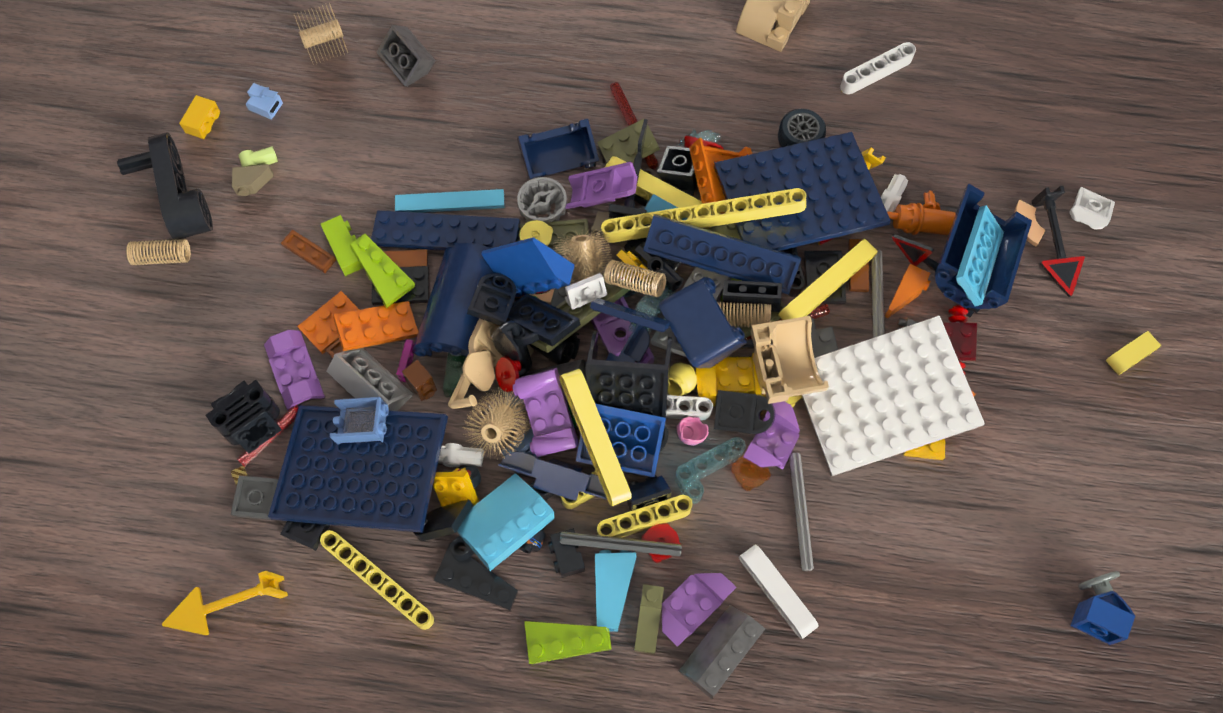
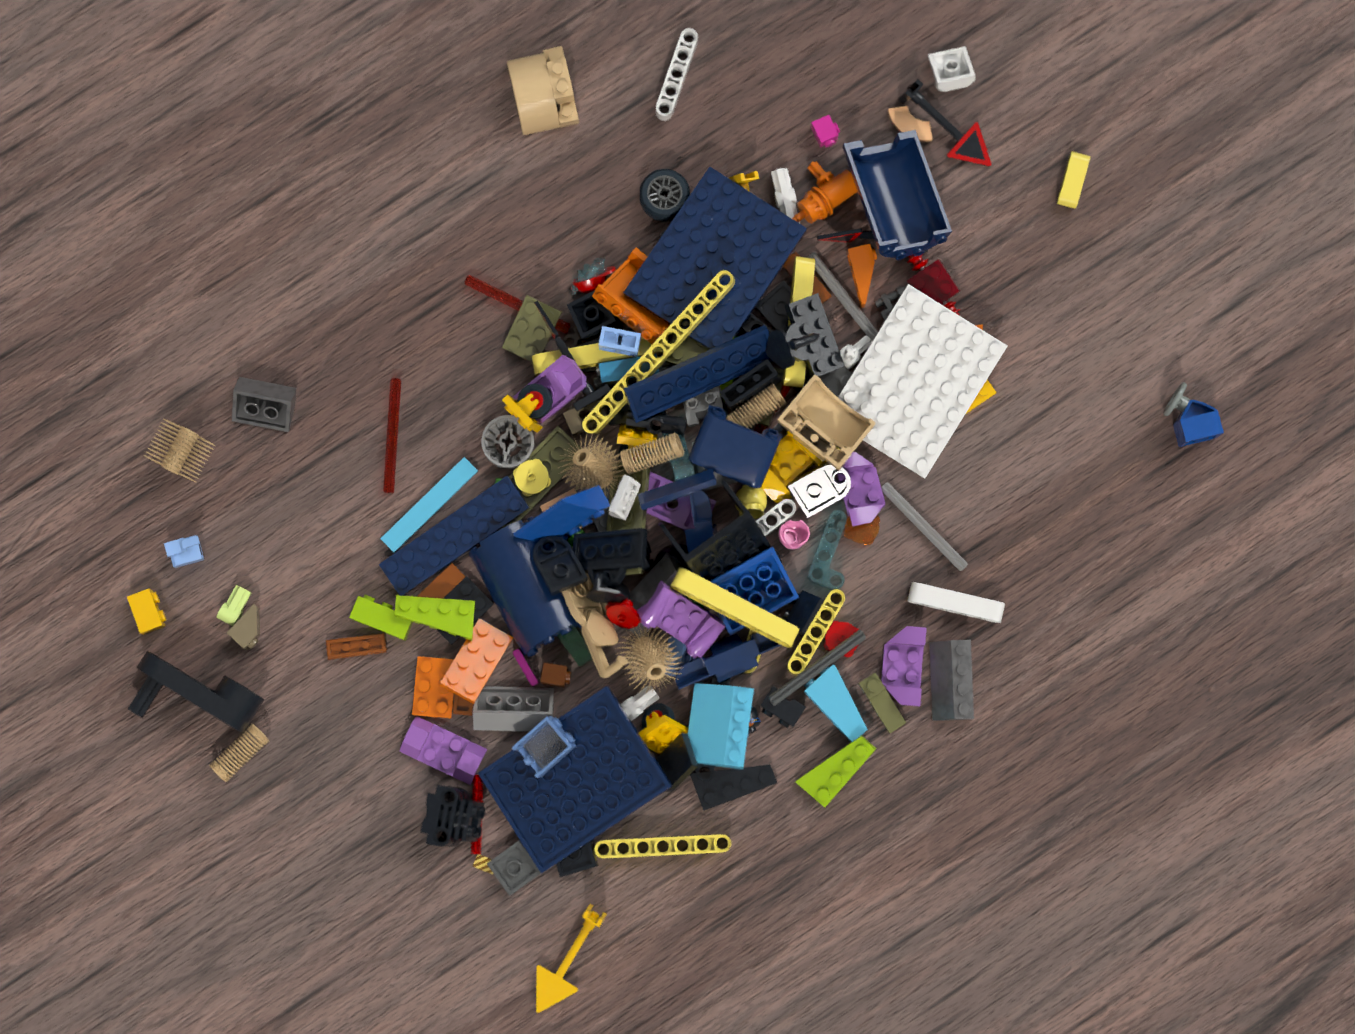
camera: 45 degrees left, 15 degrees up
dark blue windscreen [517,119,599,180] -> none
medium azure plate [956,205,1004,306] -> none
none -> clear red axle [383,378,401,494]
none -> plate [502,384,553,433]
none -> light blue brick [599,326,641,357]
none -> plate [766,293,845,378]
none -> dark pink brick [811,115,840,147]
none -> white axle [840,335,872,370]

